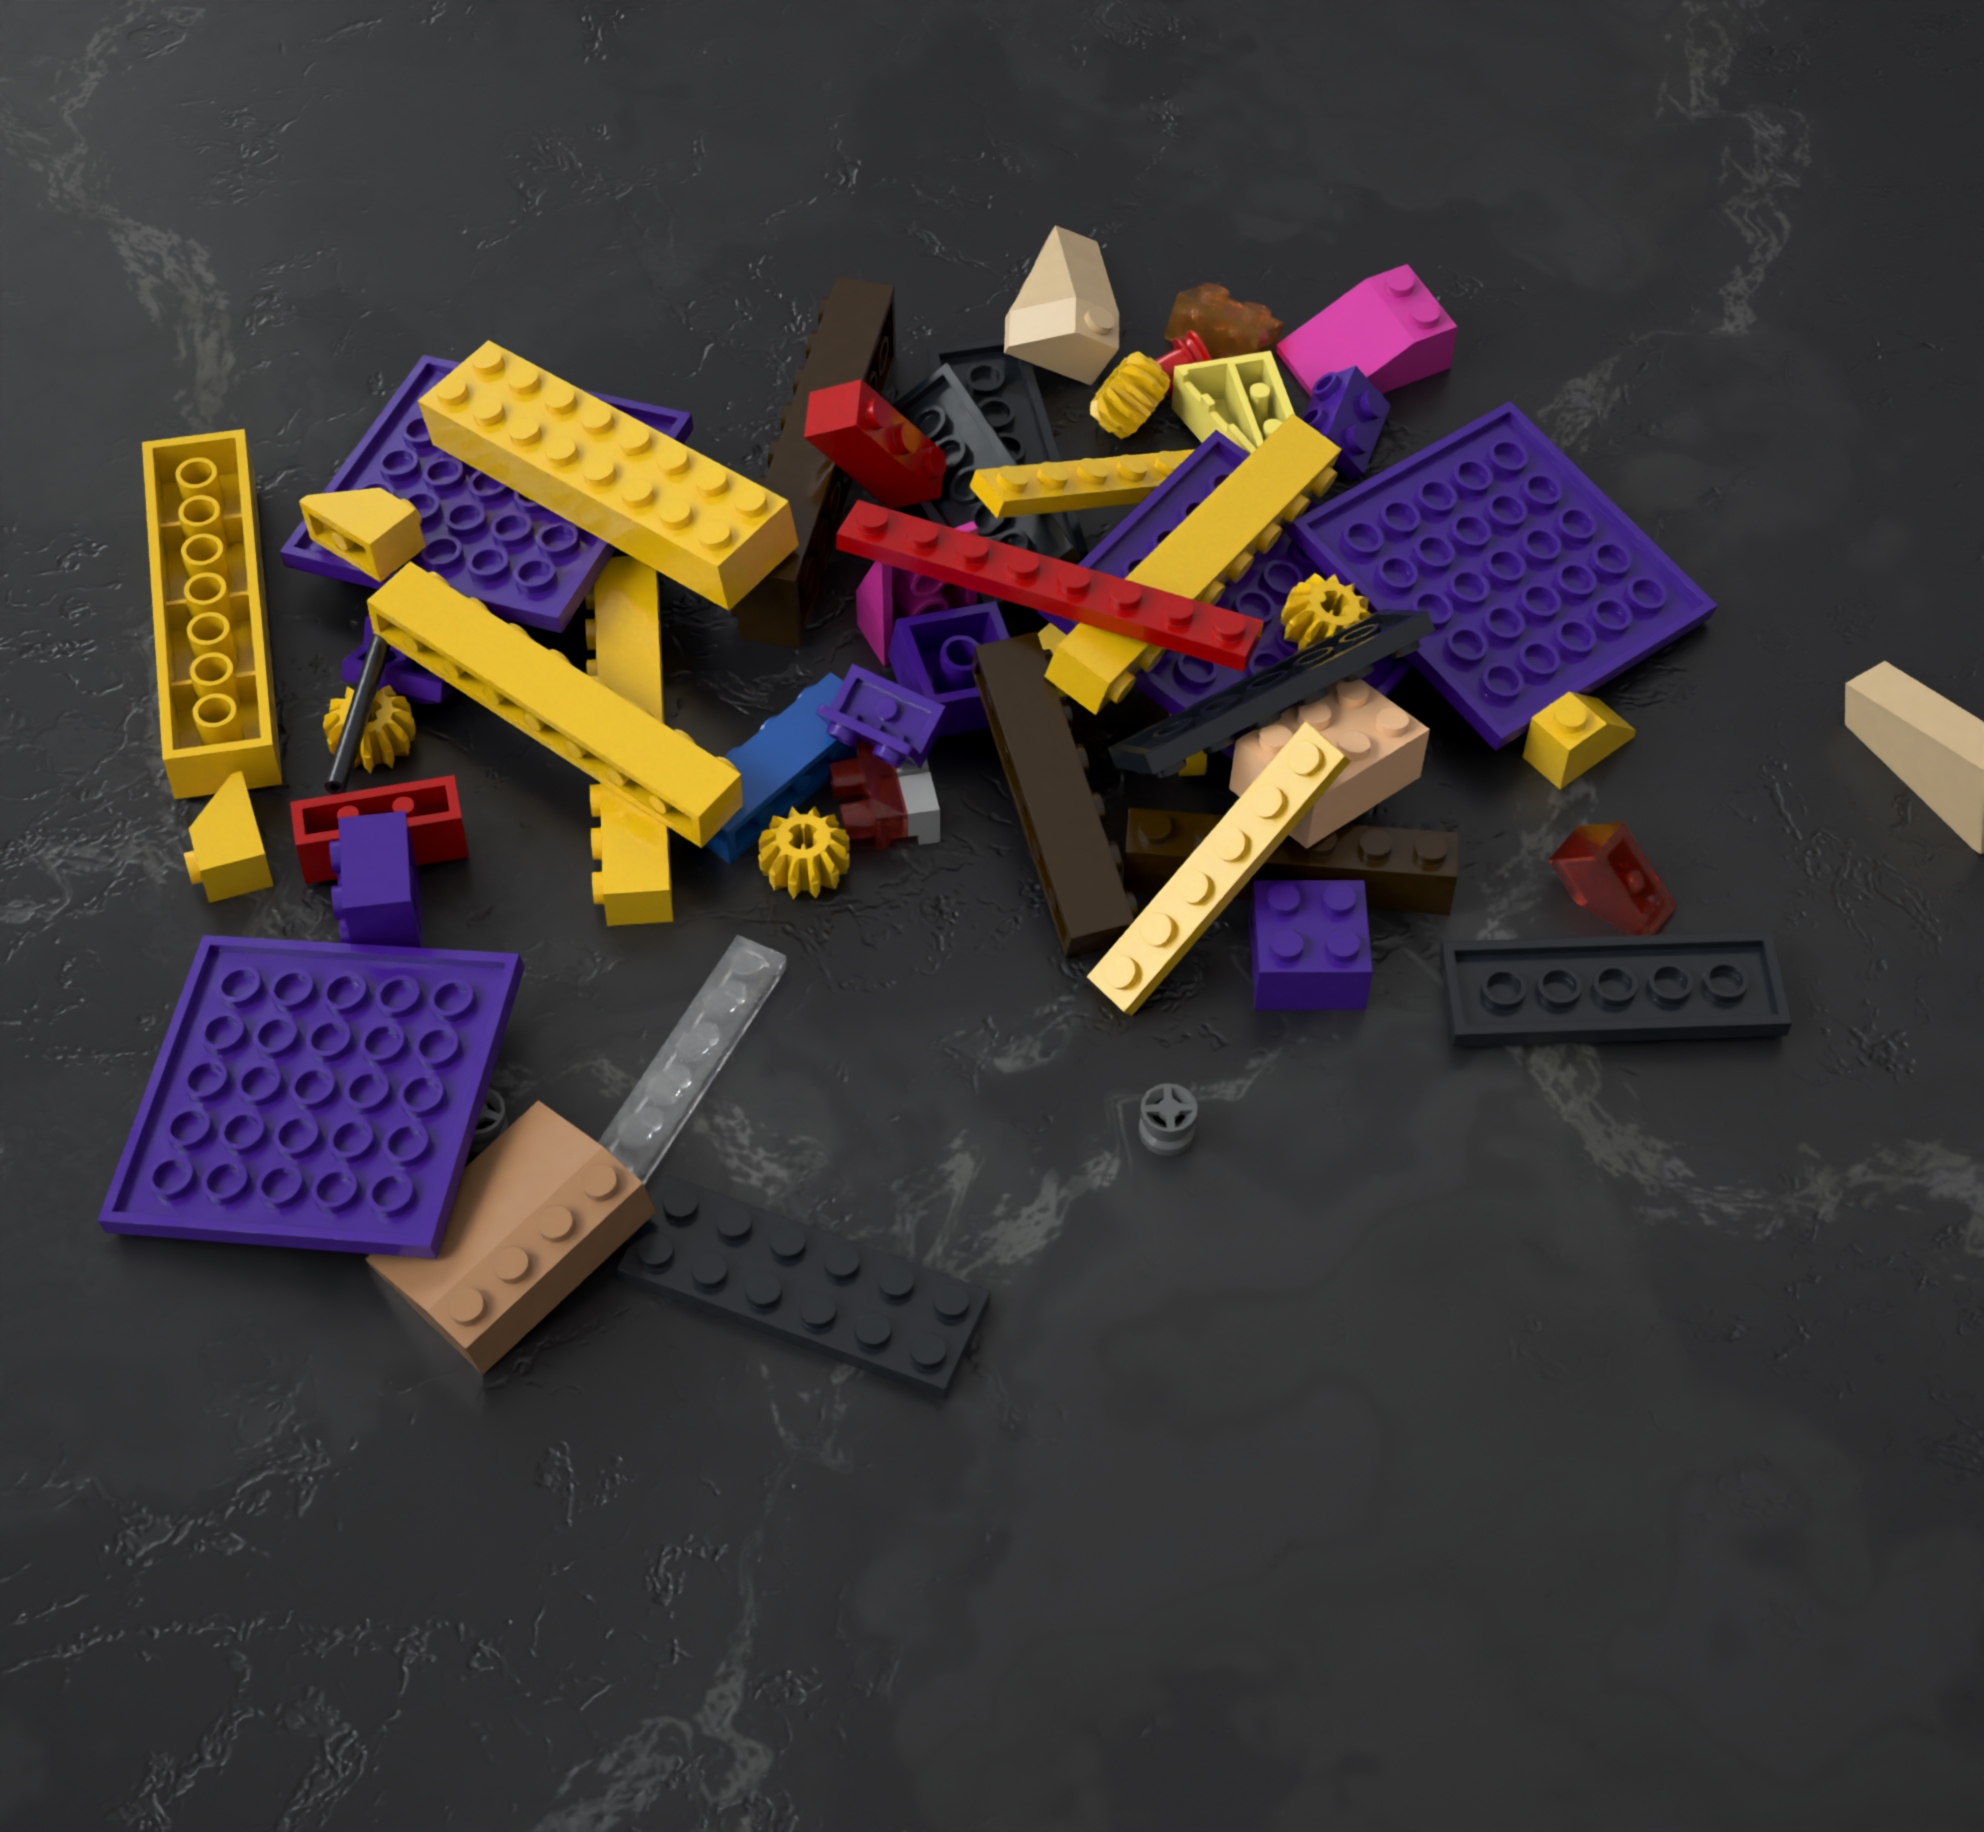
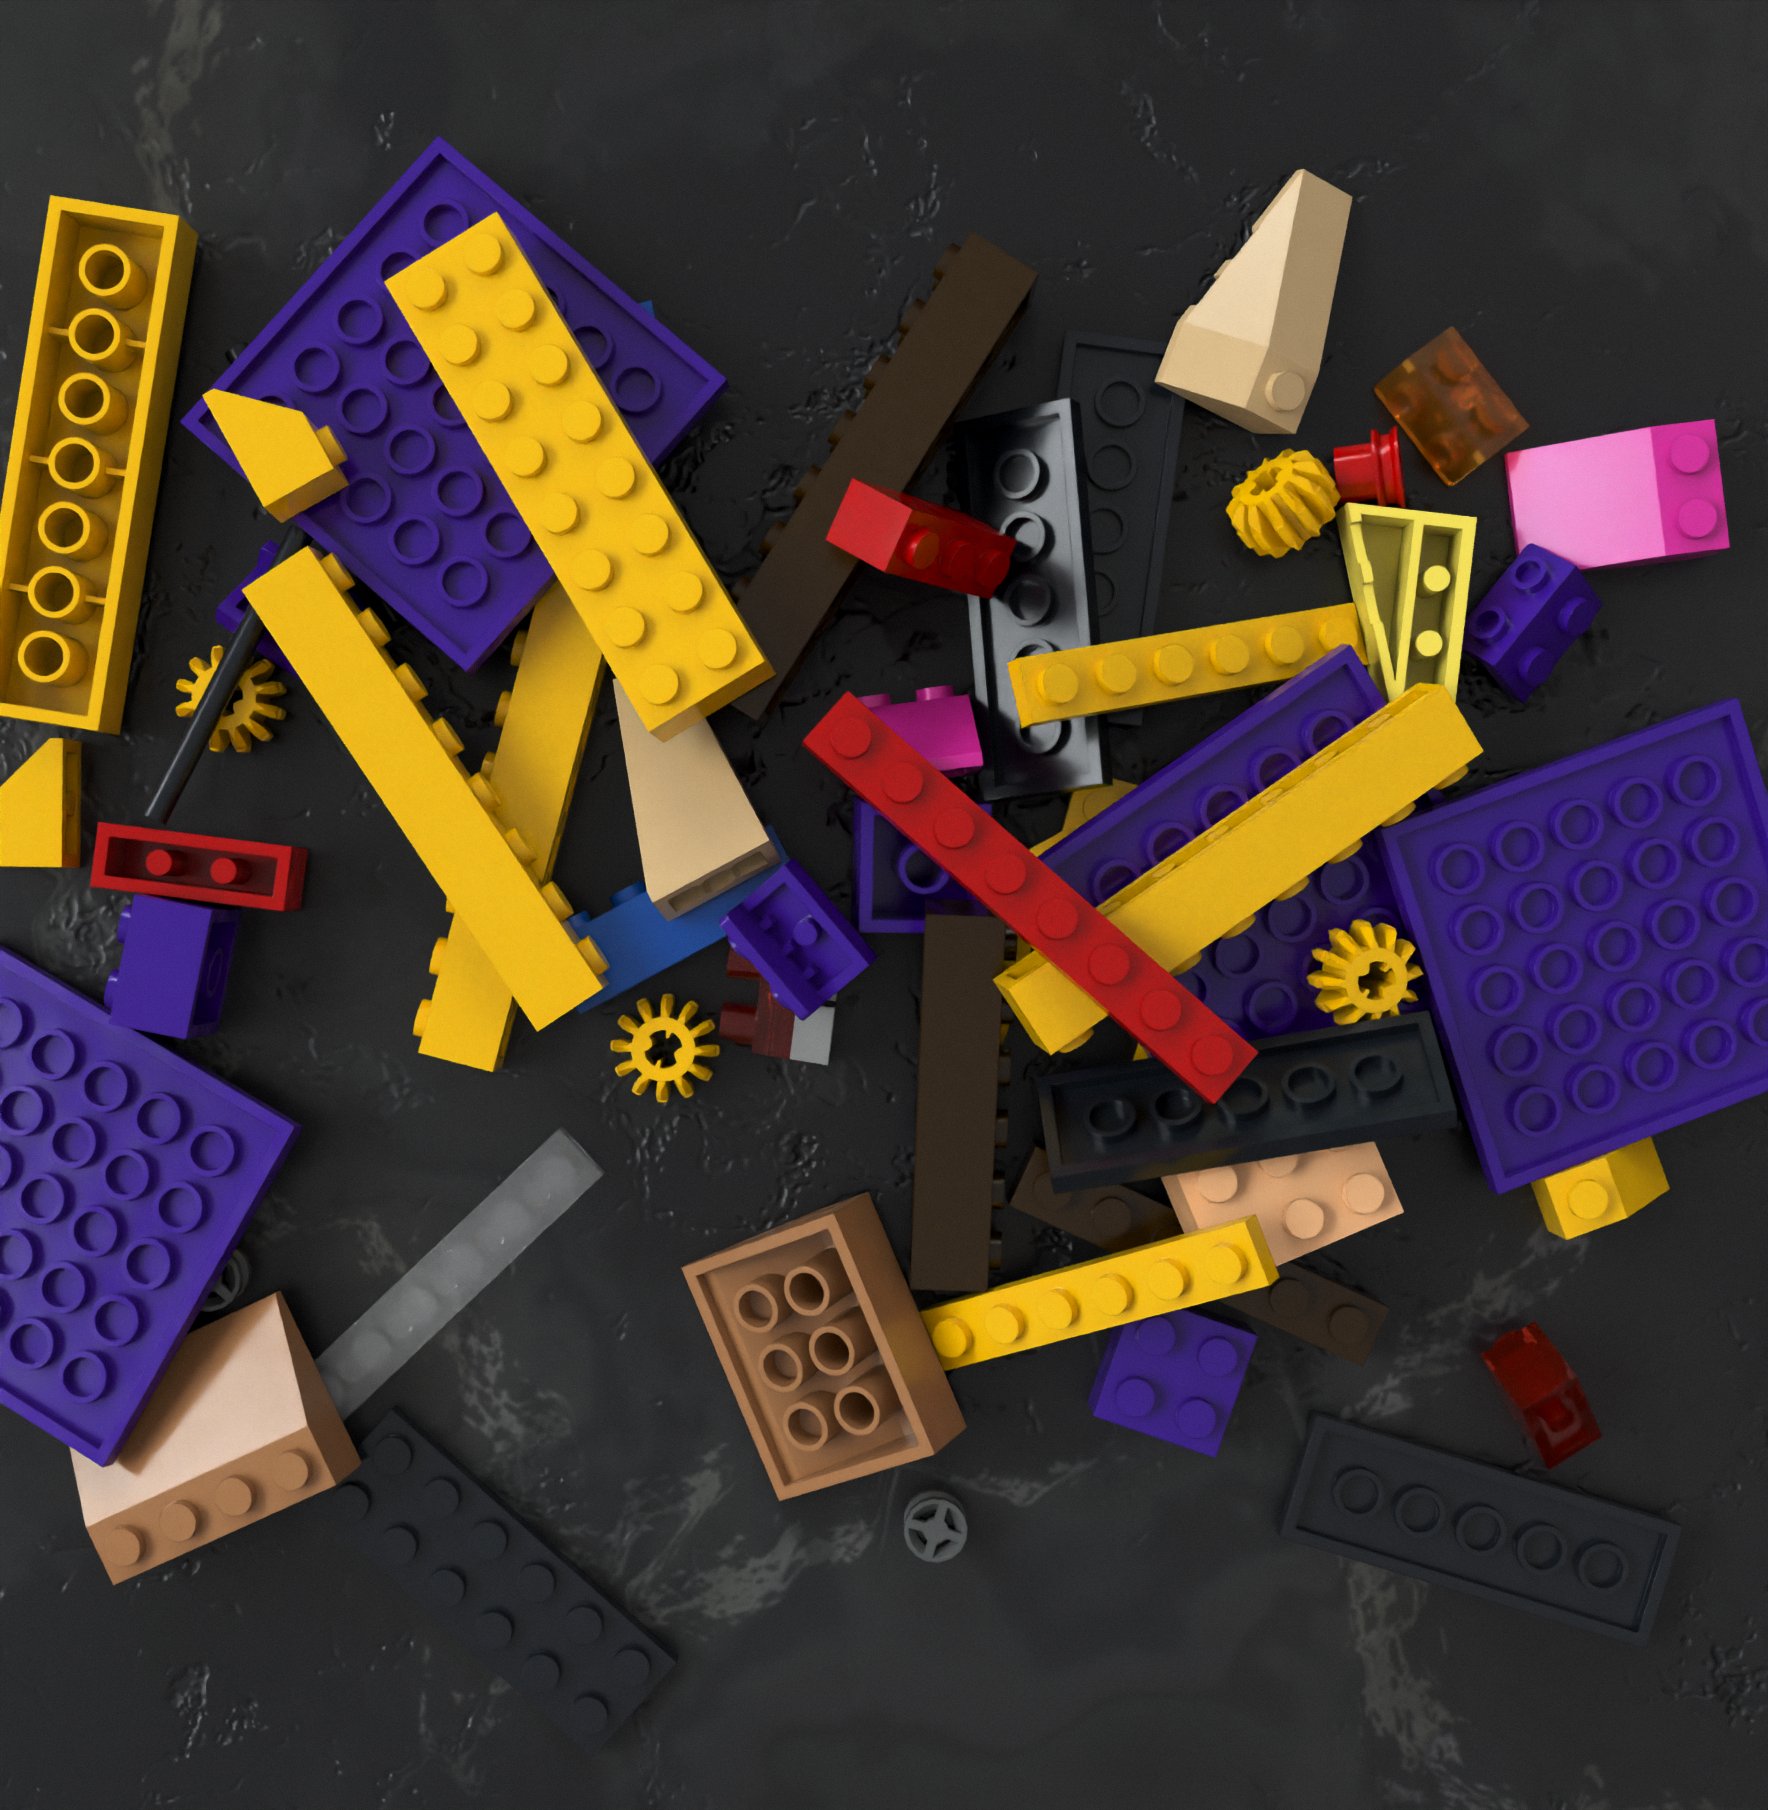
camera: 20 degrees right, 35 degrees up
none -> tan slope [613,678,782,922]
none -> medium nougat slope [681,1192,967,1501]

